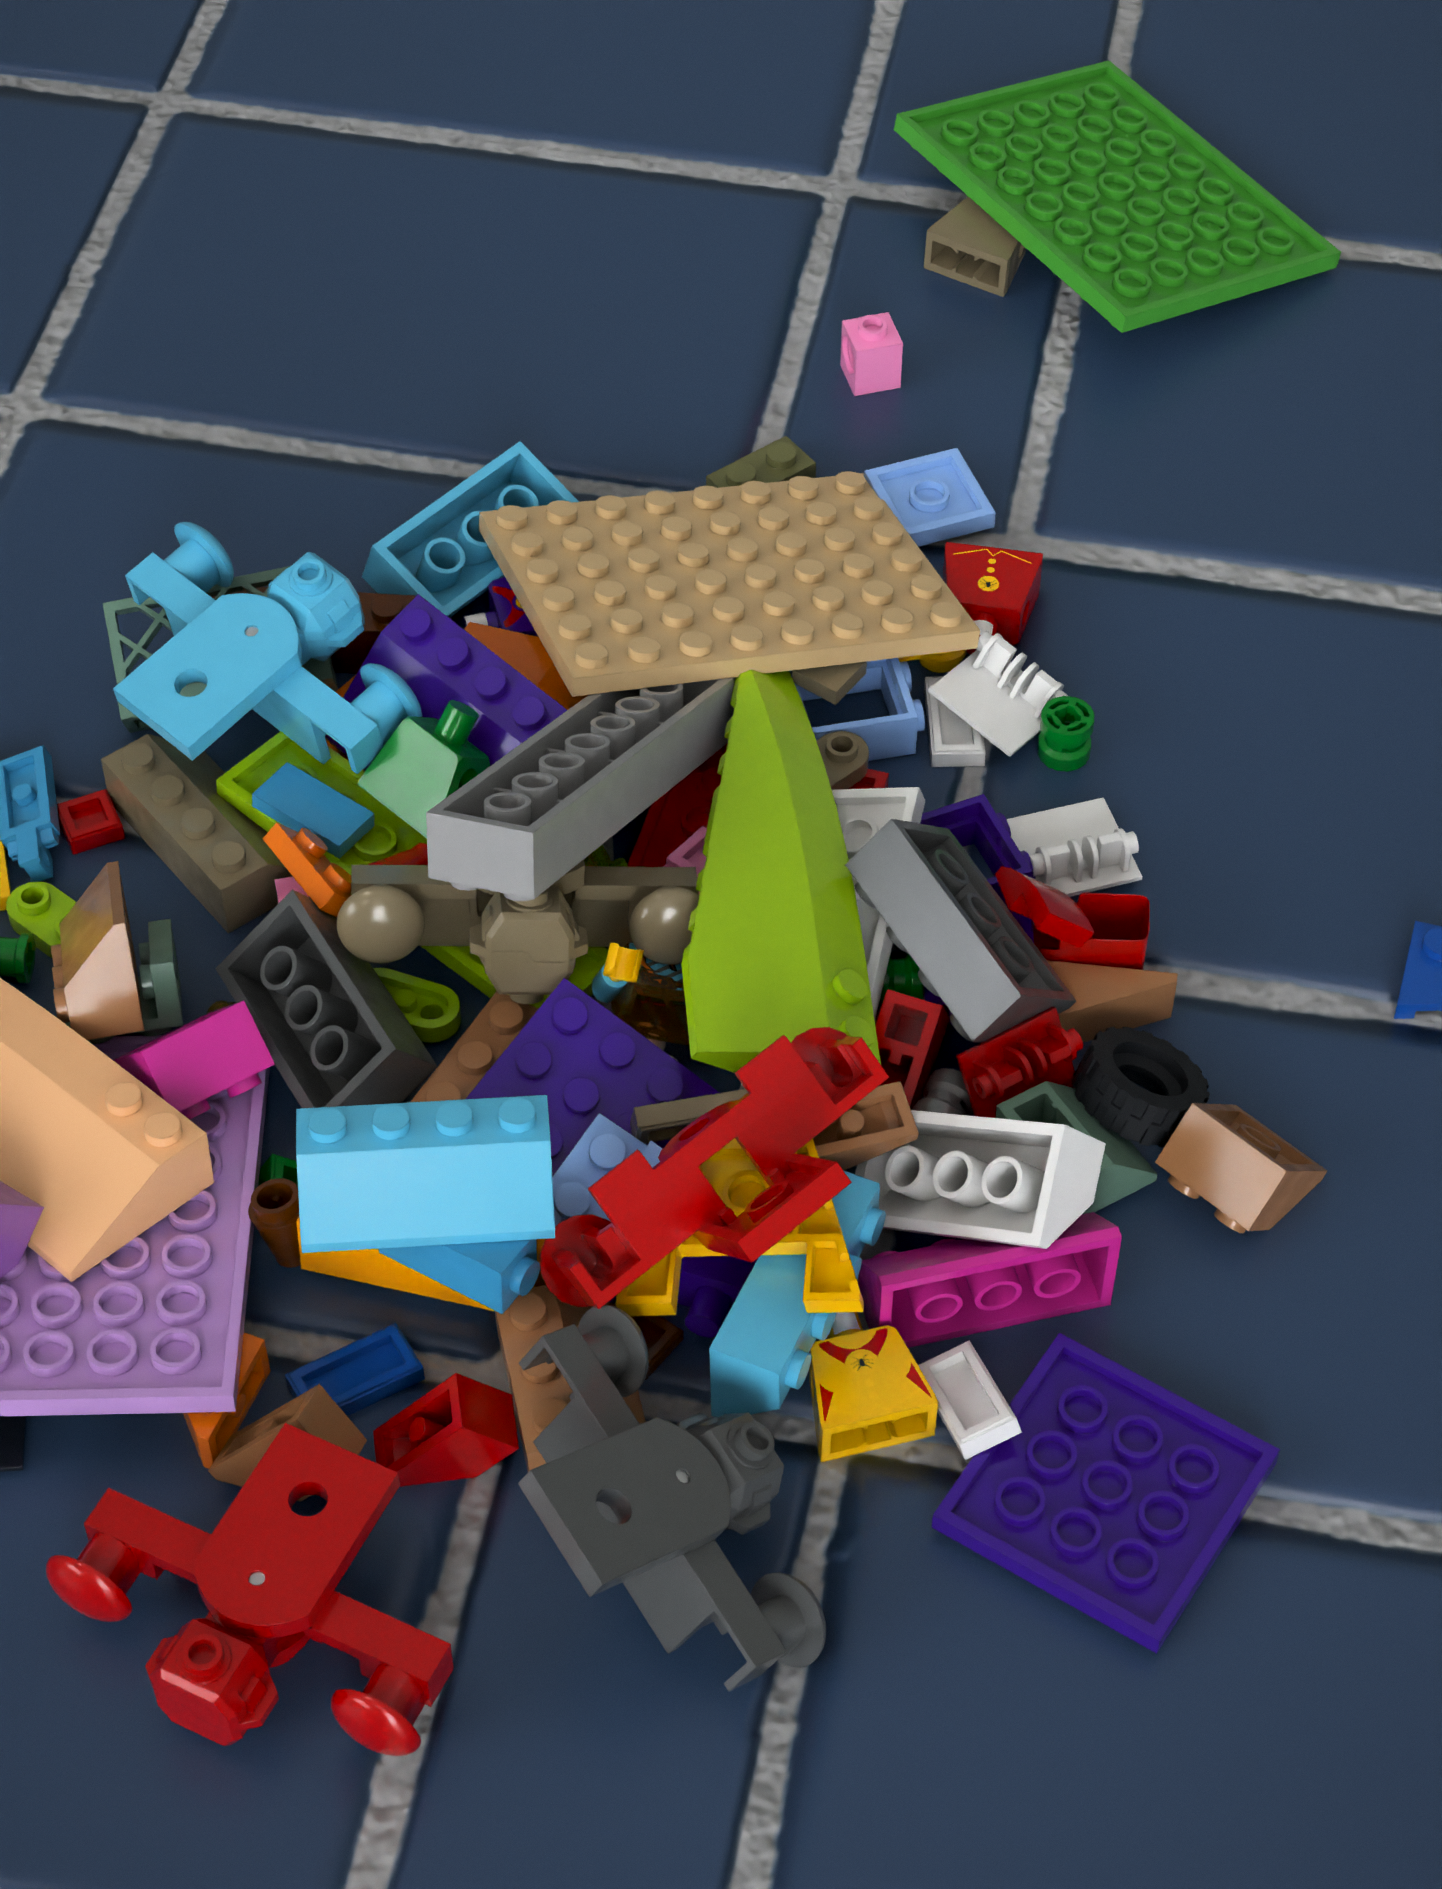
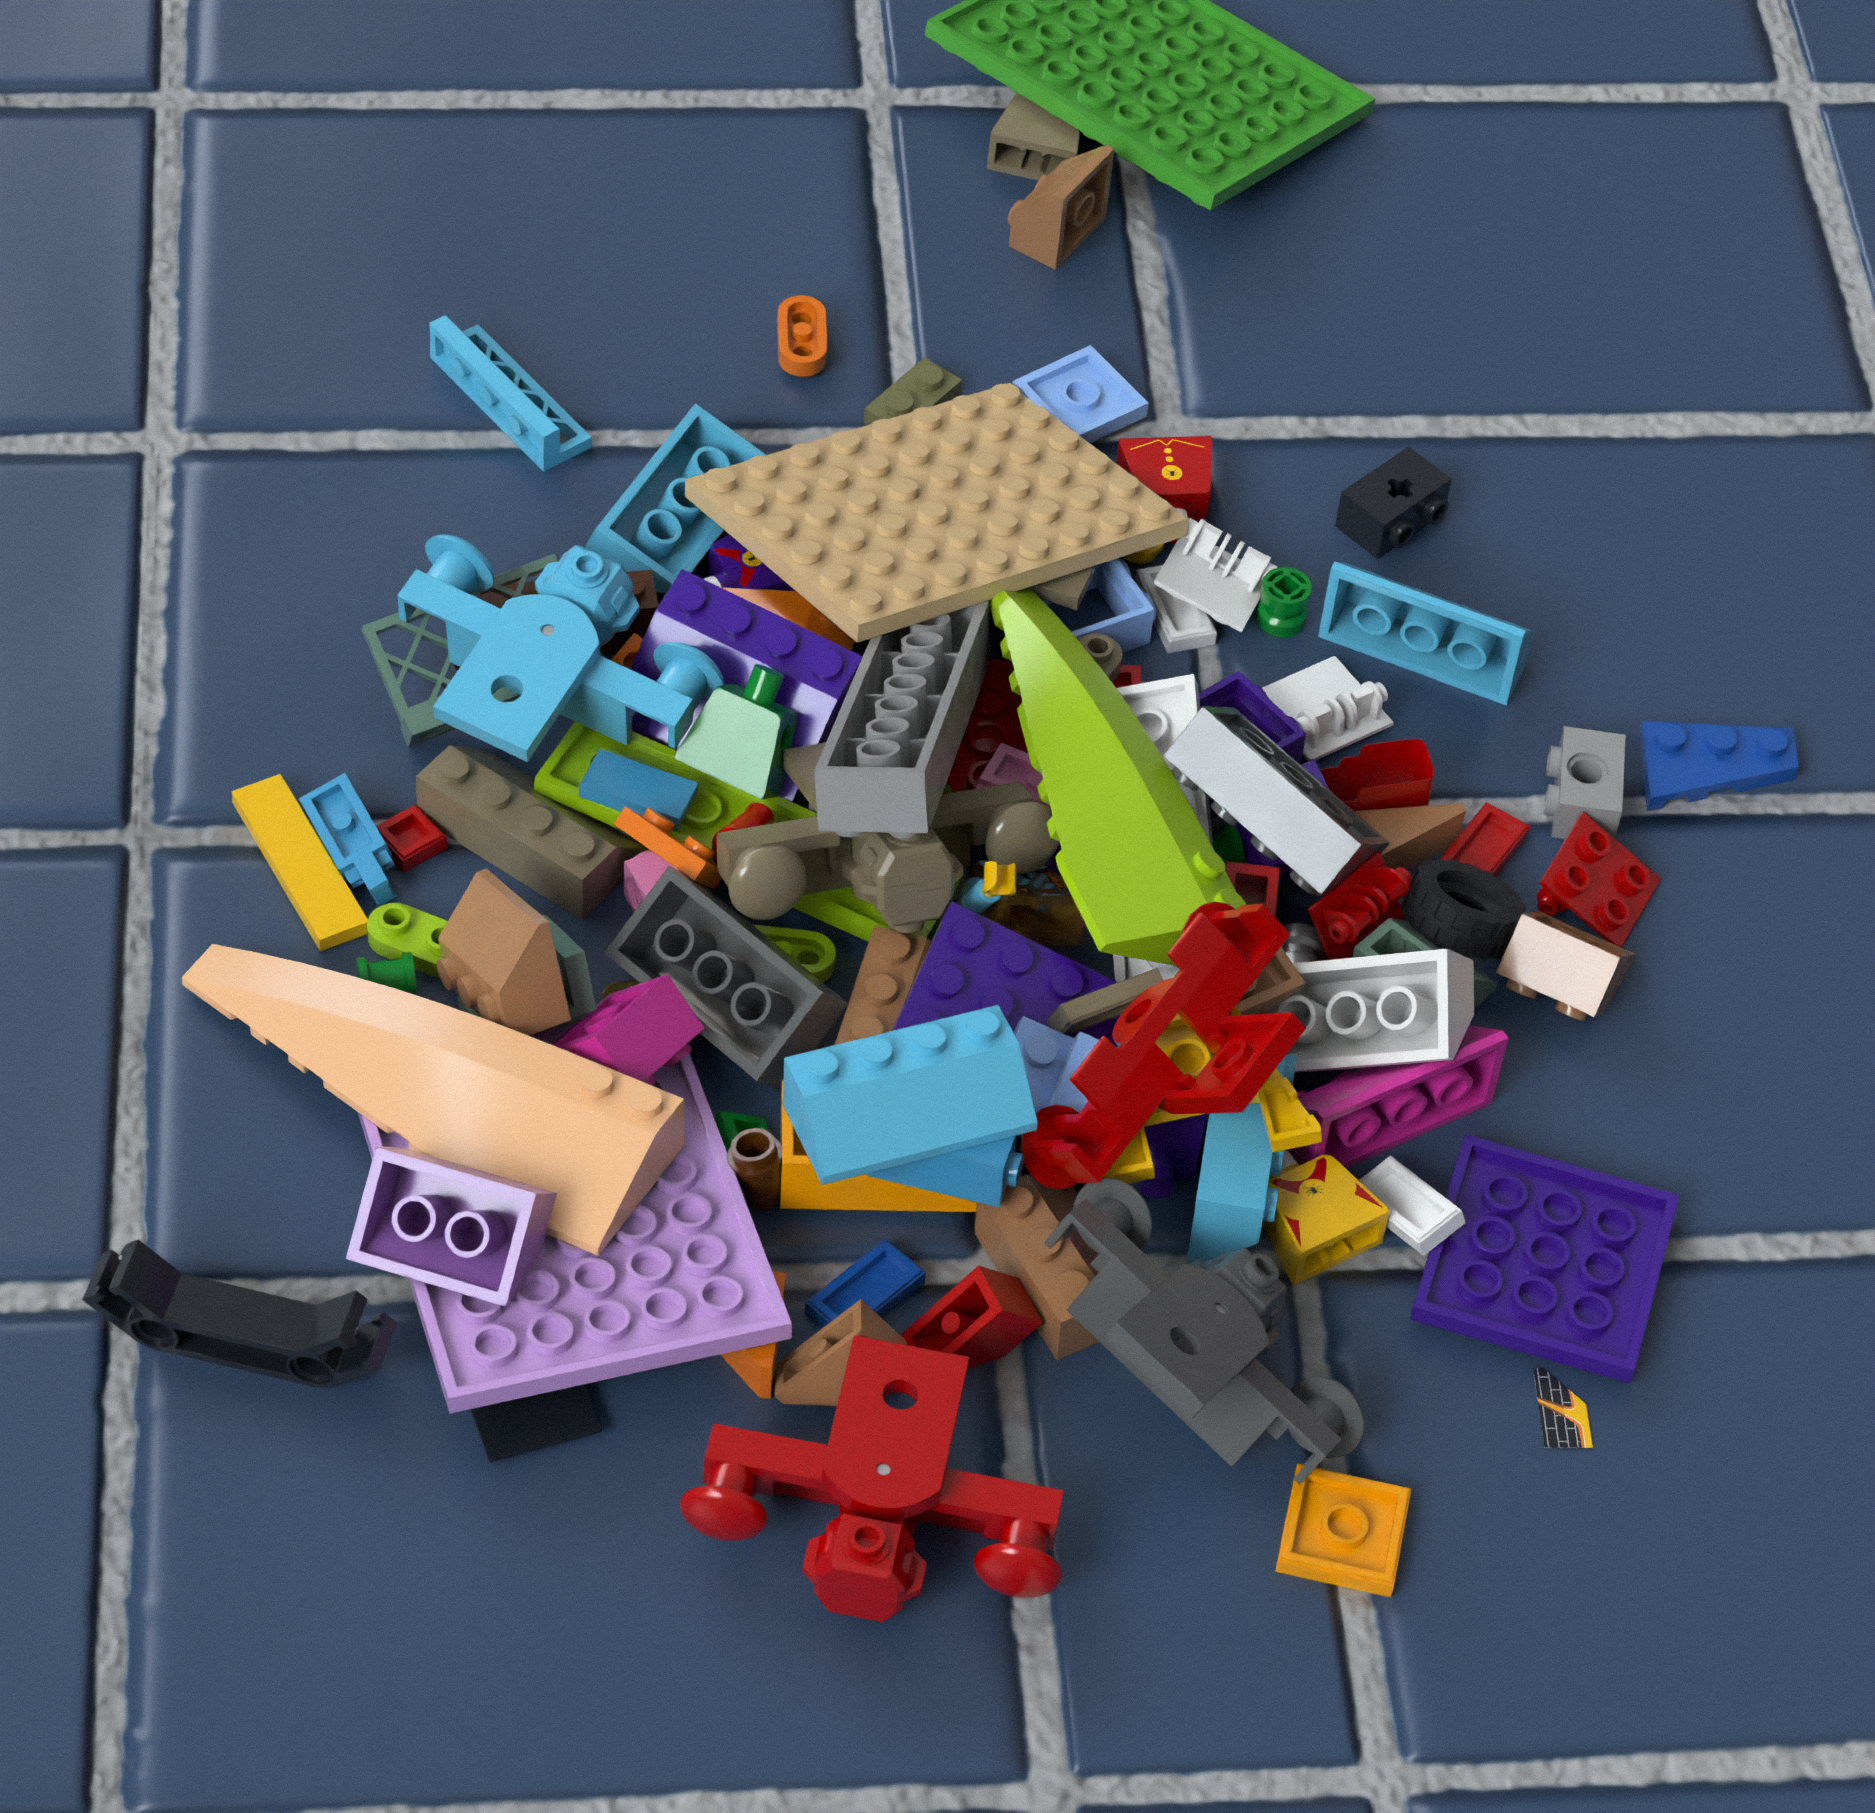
camera: 20 degrees left, 0 degrees up
bright pink brick [840,312,903,396] -> none
red slope [995,866,1095,949] -> none
none -> medium azure fence [429,315,592,472]
none -> orange plate [777,295,827,377]
none -> medium nougat slope [1007,145,1114,270]
none -> light orange tile [1275,1463,1411,1597]
none -> medium azure slope [1318,562,1535,706]
none -> black brick [1335,447,1452,559]
none -> red tile [1441,802,1531,878]
none -> sticker [1534,1368,1593,1448]
none -> red hinge [1536,812,1661,947]
none -> light grey brick [1544,726,1626,839]

